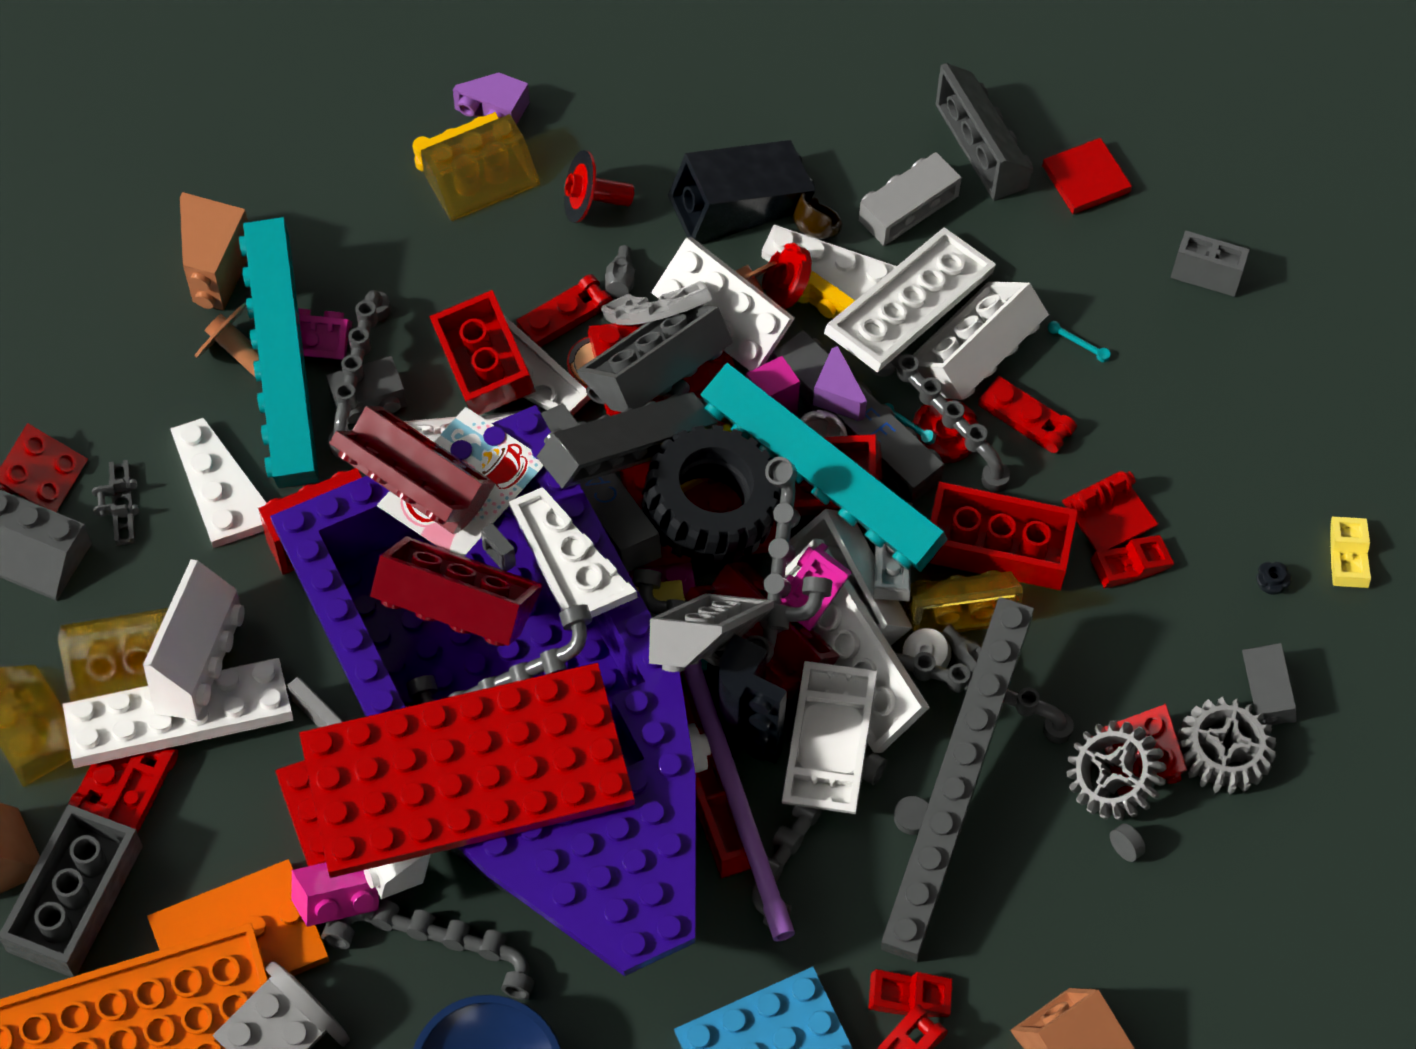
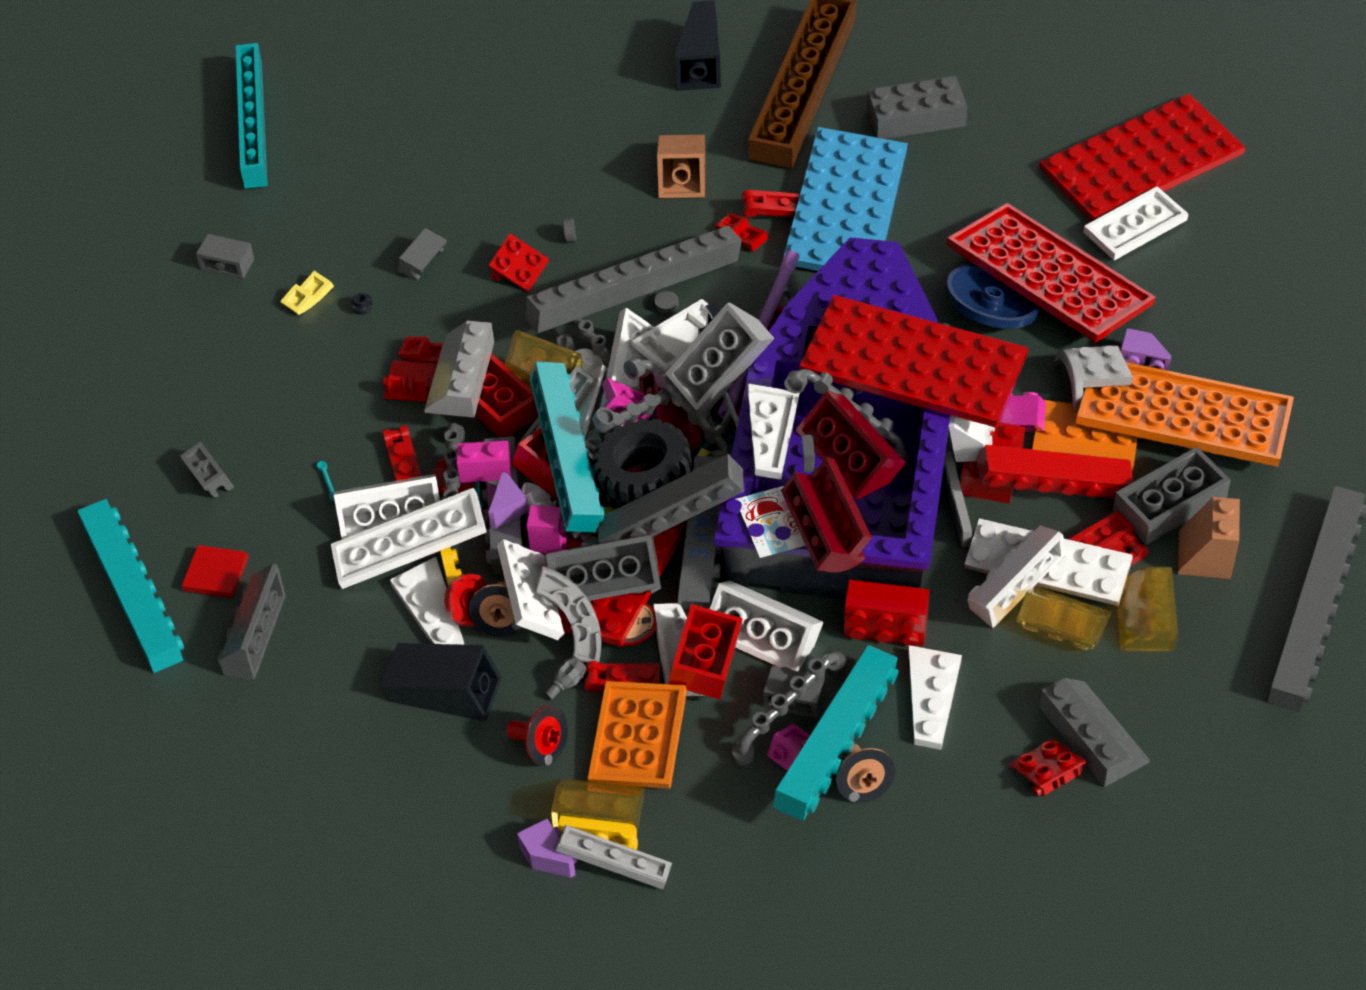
camera: 140 degrees left, 10 degrees down
dark grey piece [92,460,139,546] -> none
nougat slope [180,192,248,311] -> none
dark brown hair [793,193,842,239] -> none
light grey brick [859,152,962,246] -> none
light grey gear [1066,721,1167,821] -> none
light grey gear [1177,696,1276,795] -> none
none -> teal brick [77,499,184,673]
none -> light grey slope [425,321,494,417]
none -> dark pink brick [457,441,511,483]
none -> light grey tile [556,825,672,889]
none -> orange plate [588,681,687,789]
none -> red brick [976,444,1134,500]

